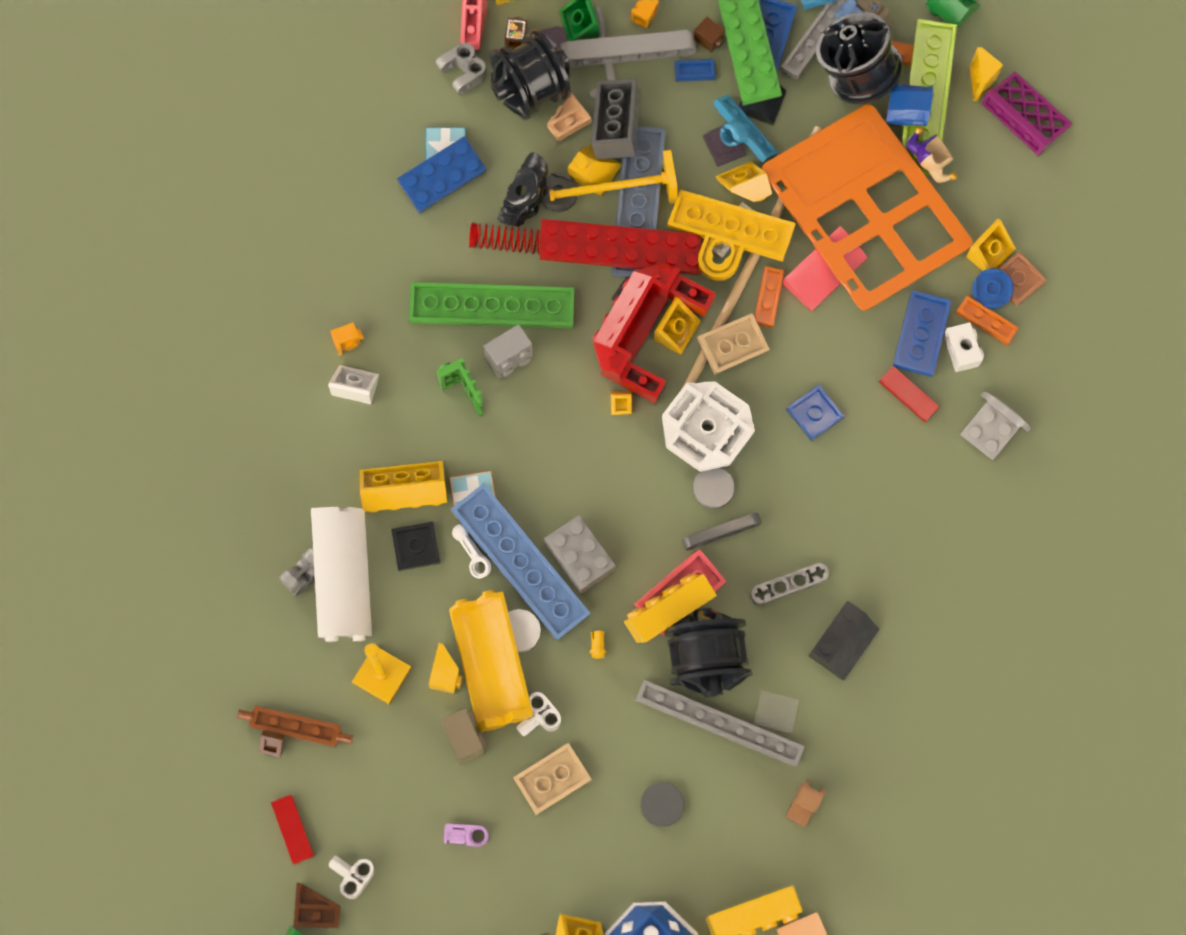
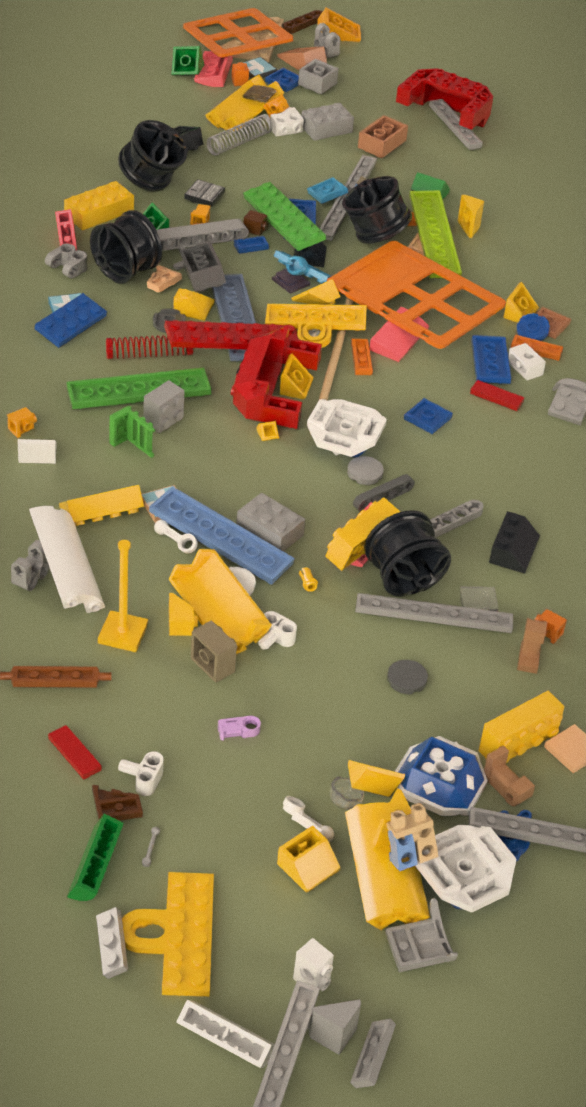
camera: 15 degrees left, 30 degrees down
plate [259,730,285,757] -> none
black tile [391,522,440,571] -> none
black piece [497,152,548,227] -> none
tan plate [513,743,592,816] -> none
yellow tile [549,150,678,204] -> none
tan plate [697,313,770,375] -> none
blue slope [886,84,933,126] -> none
tan piece [906,126,957,183] -> none
magenta fence [981,72,1072,156] -> none
none -> orange brick [535,609,567,644]

